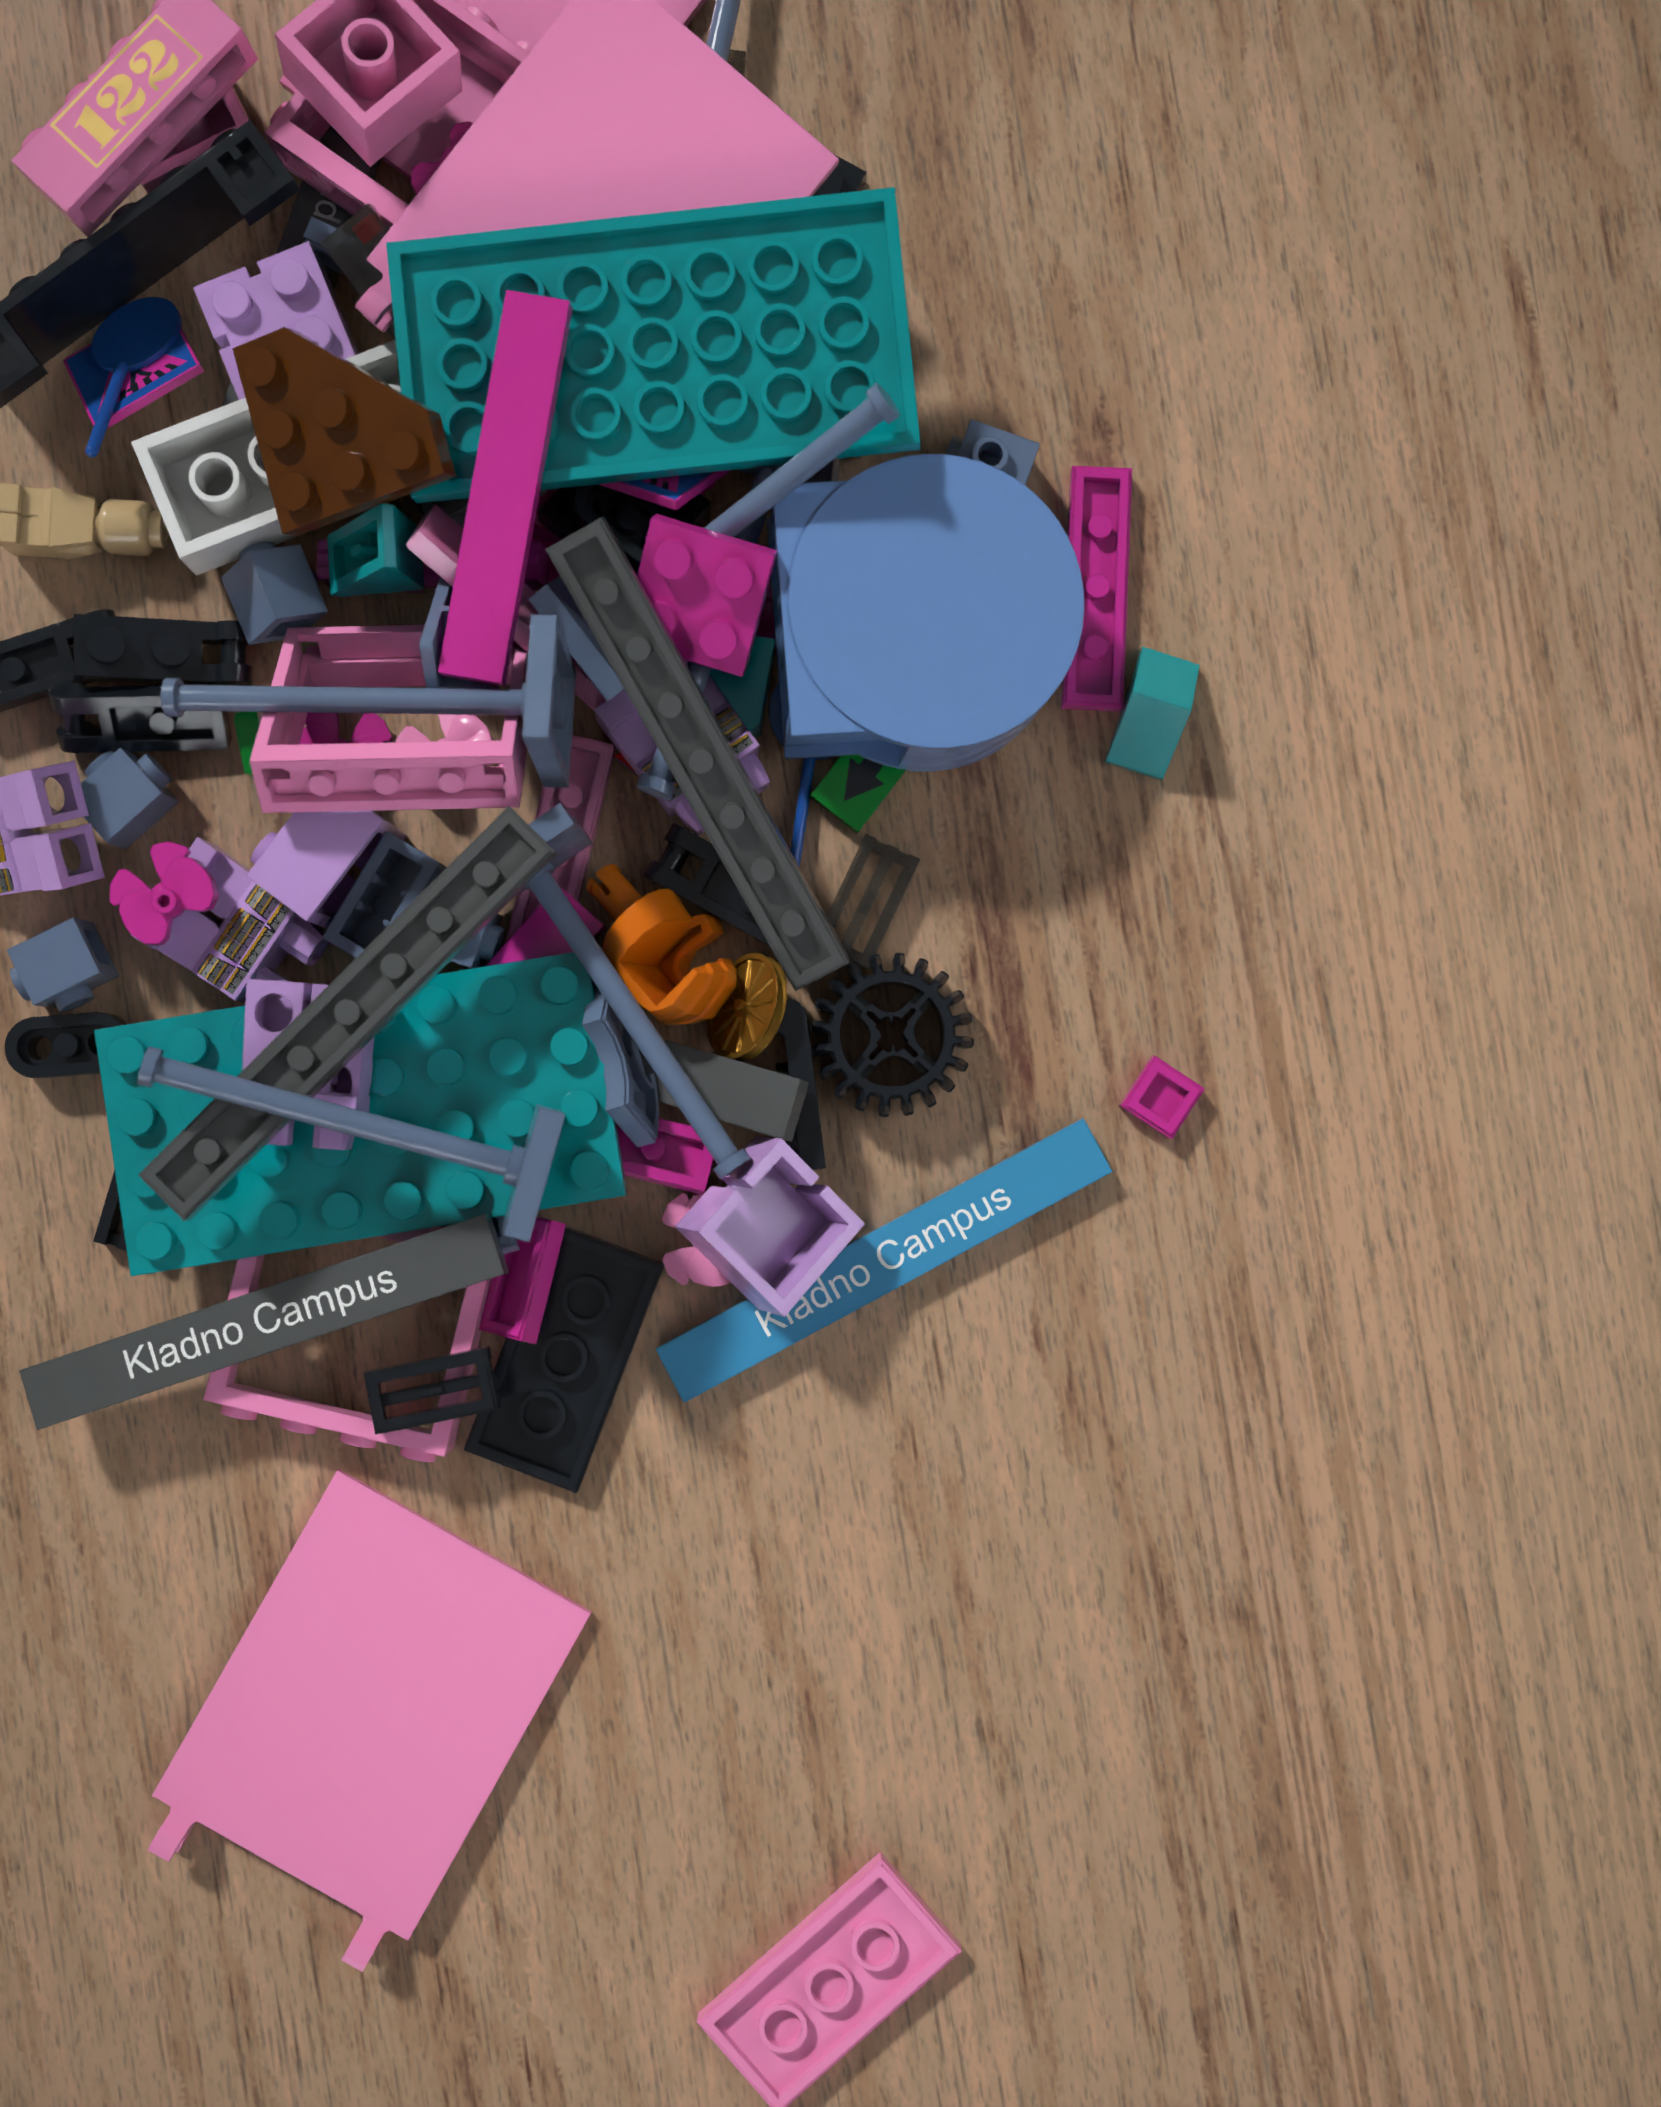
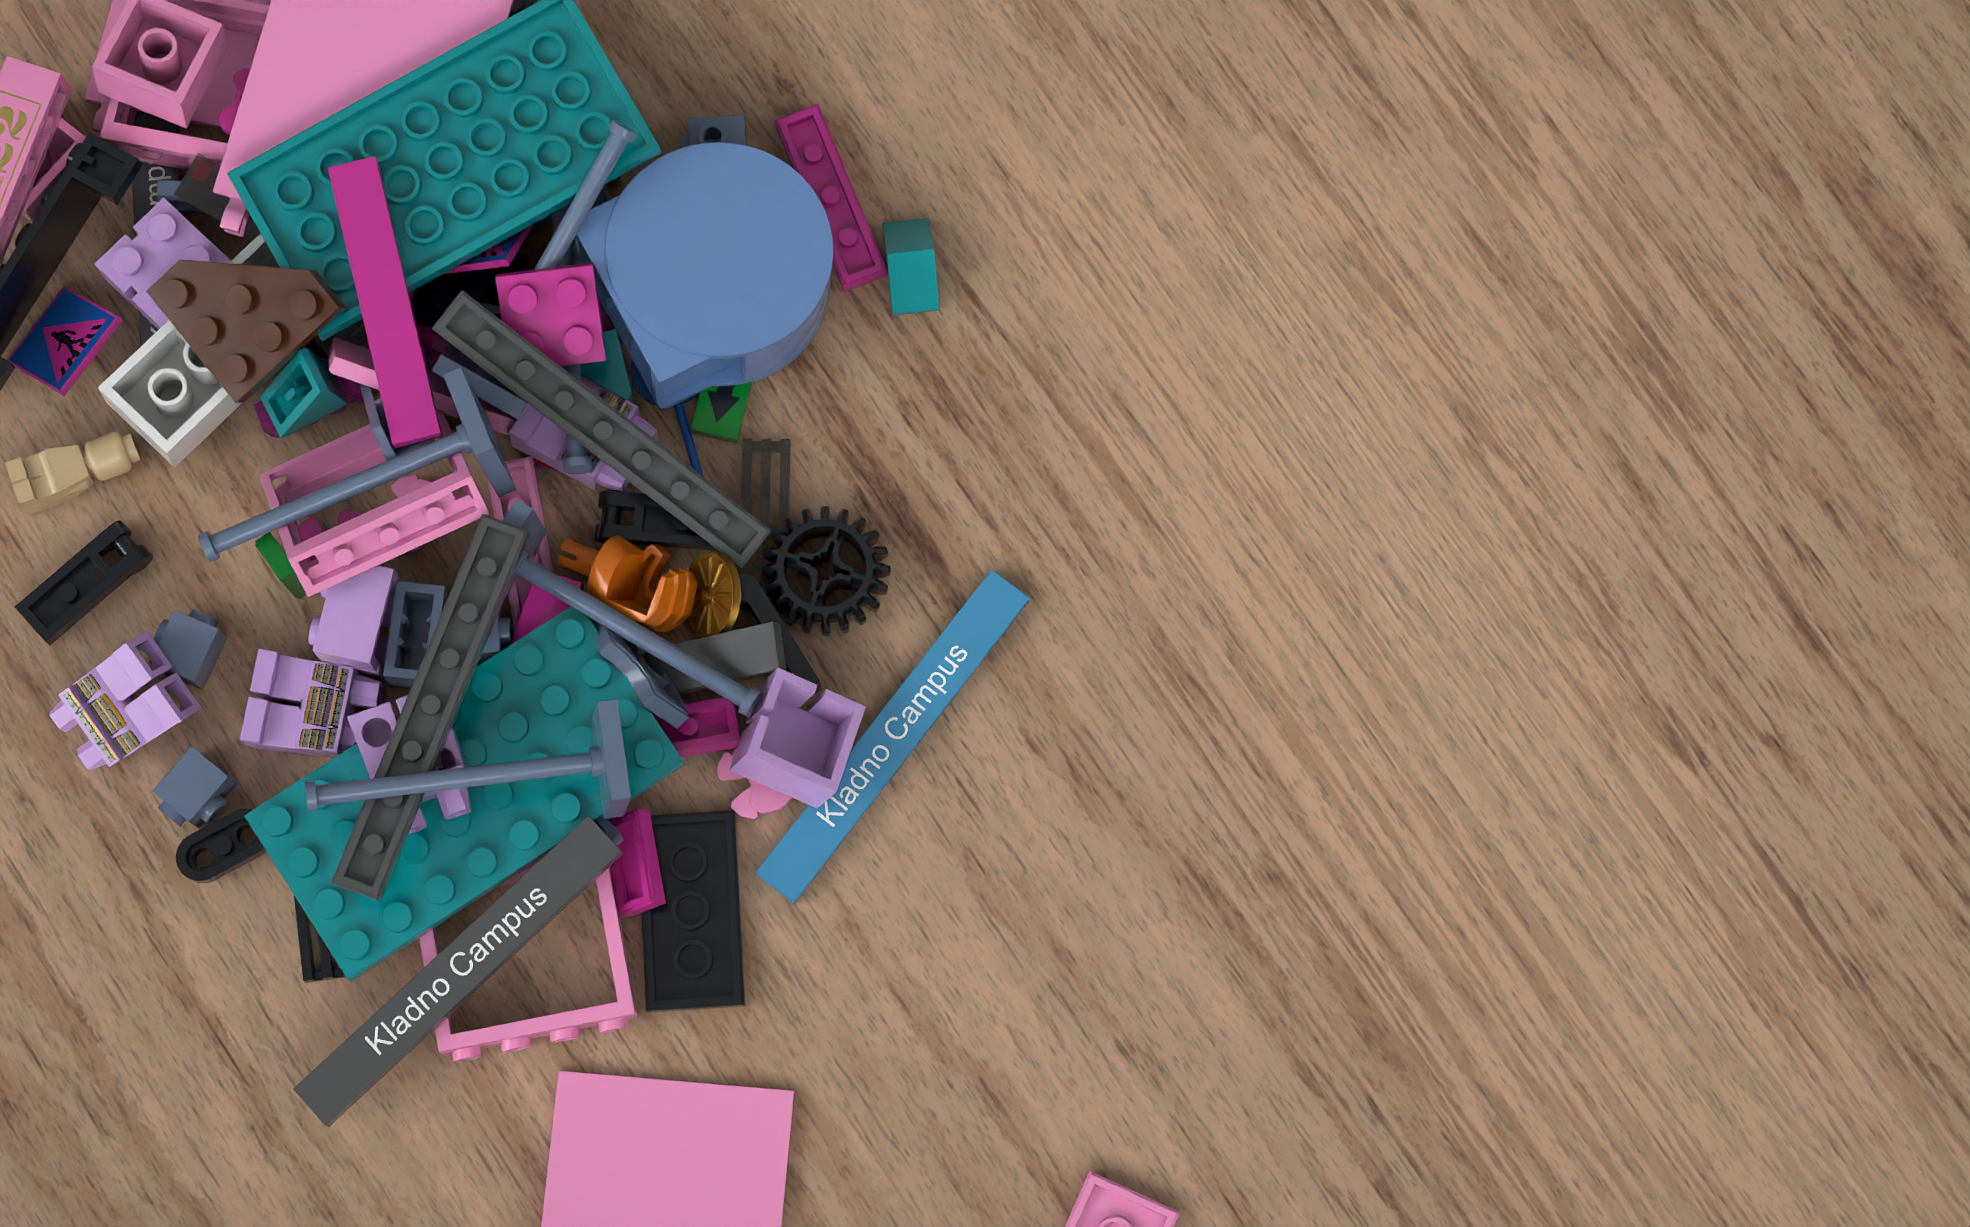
camera: 25 degrees left, 10 degrees down
black plate [48,682,232,753] -> none
black plate [74,614,252,686] -> none
blue piece [85,297,182,458] -> none
dark pink piece [110,841,219,945] -> none
sand blue brick [221,542,328,645] -> none
black tile [363,1346,501,1435] -> none
dark pink tile [1119,1055,1205,1139] -> none

